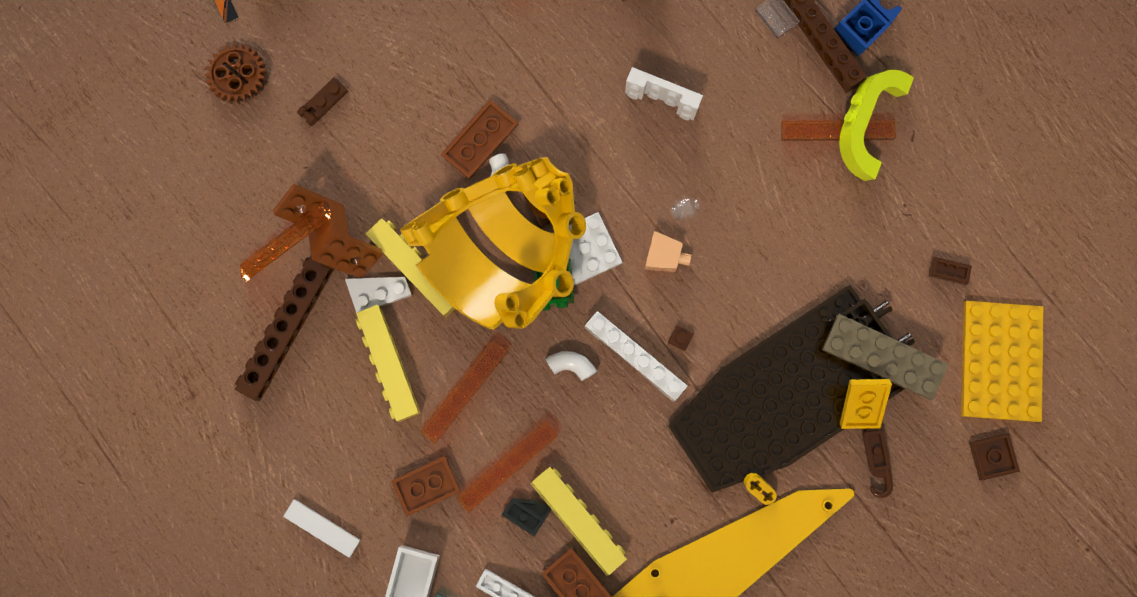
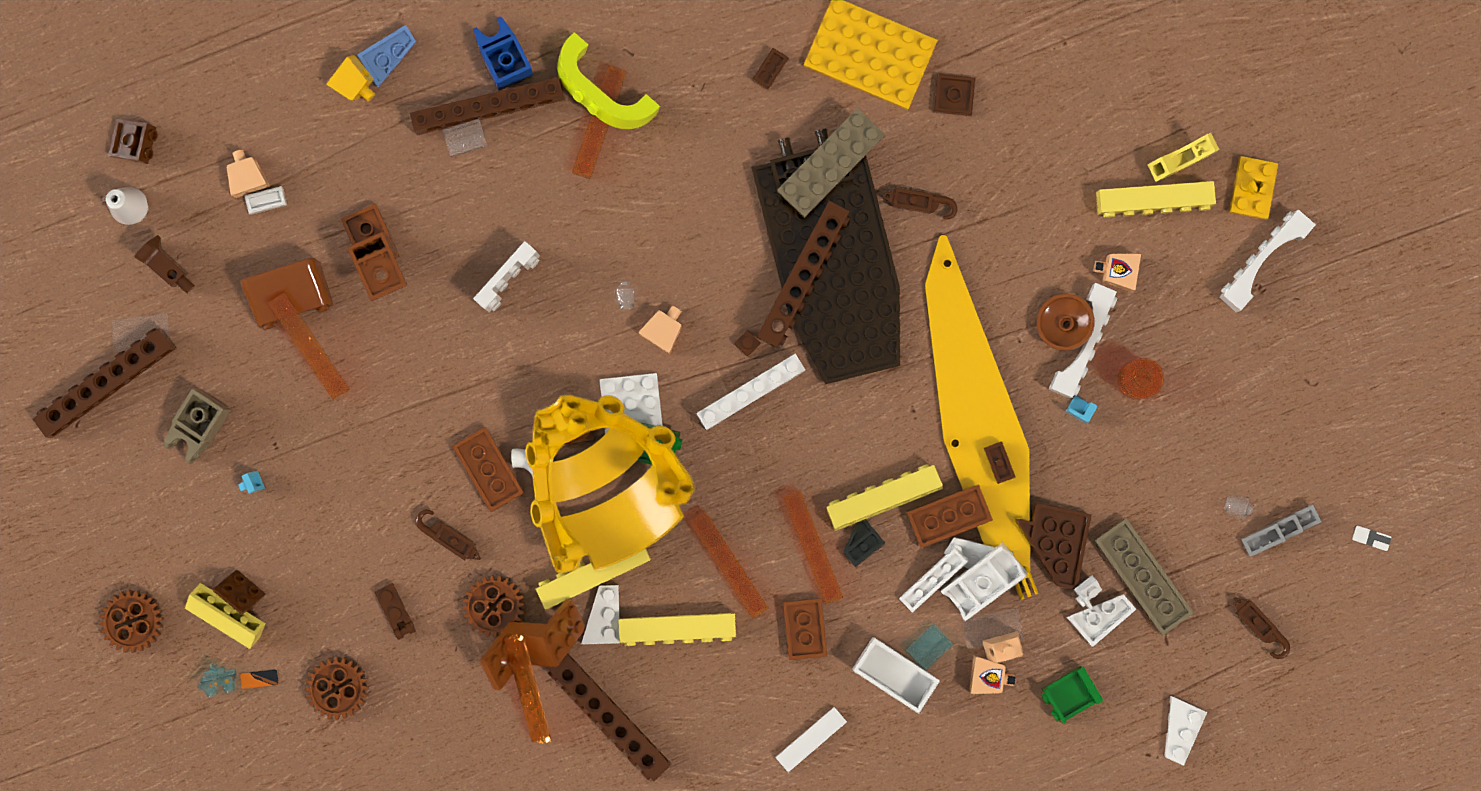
camera: 75 degrees left, 5 degrees up
white cylinder [545,351,598,381] -> none
yellow beam [743,473,777,505] -> none
yellow plate [840,379,892,429] -> none
none -> reddish brown plate [416,509,481,561]
none -> dark orange gear [462,575,526,638]
none -> reddish brown brick [757,201,850,348]

